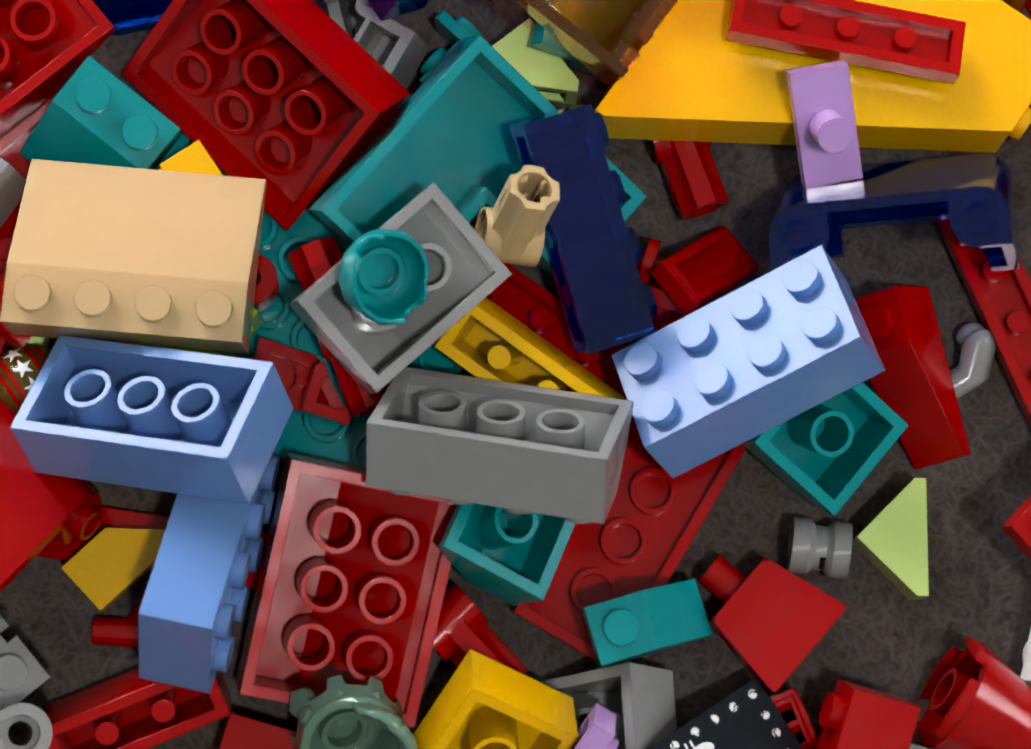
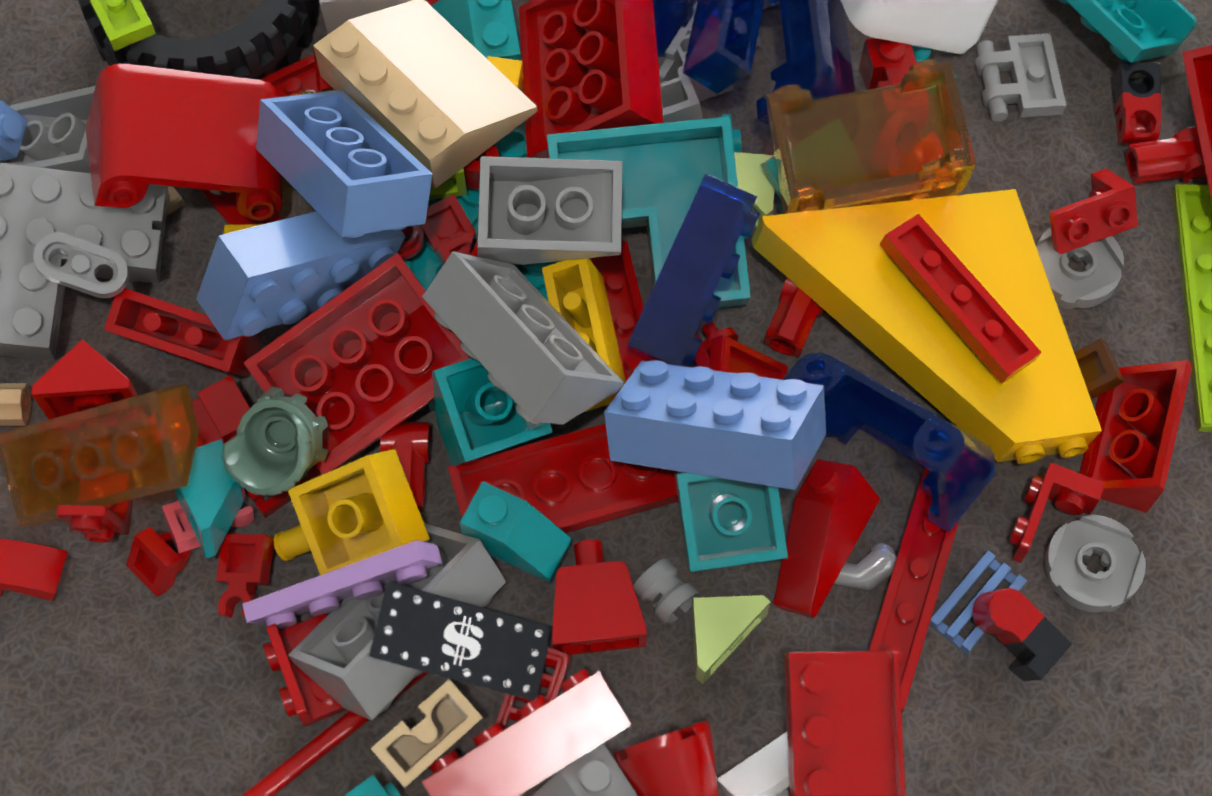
camera: 45 degrees right, 15 degrees down
teal hair [338,229,429,325] -> none
tan piece [475,165,560,267] -> none
lavender tile [786,60,863,189] -> none

